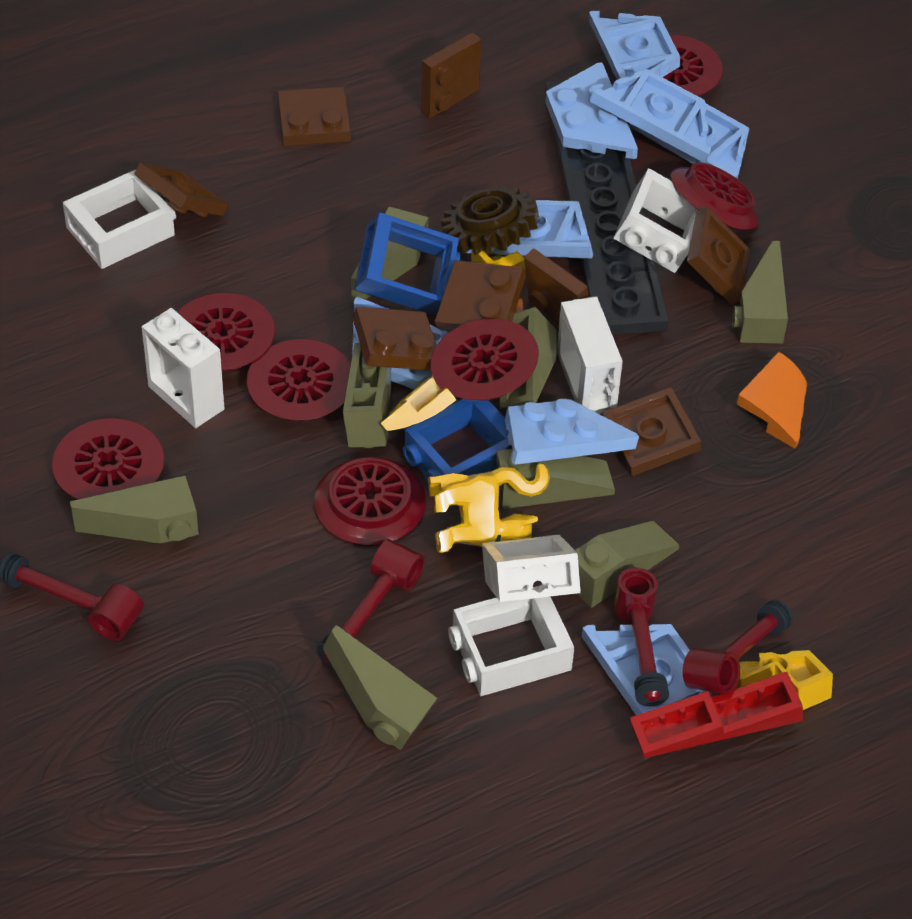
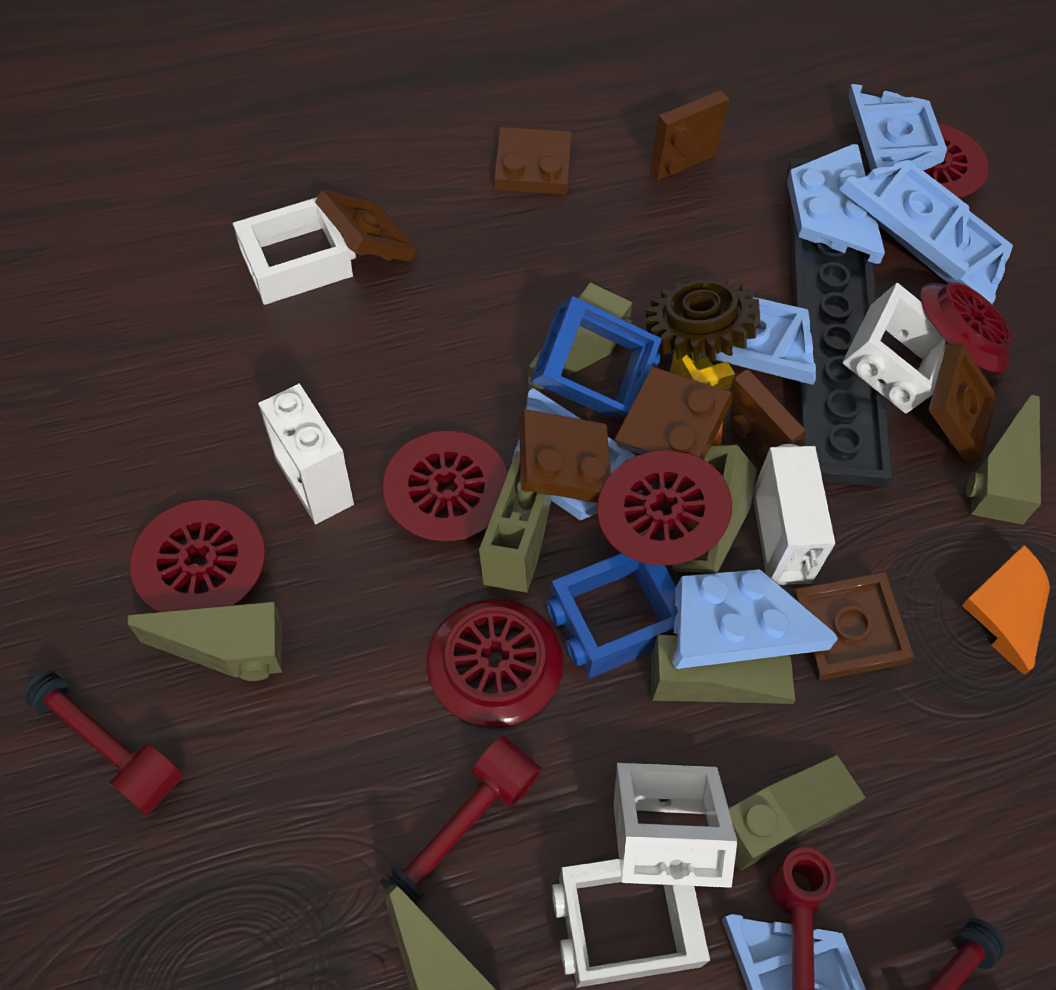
camera: 10 degrees right, 10 degrees up
dark red piece [177,293,275,371] -> none
yellow slope [381,377,456,431] -> none
yellow animal [428,463,550,553] -> none

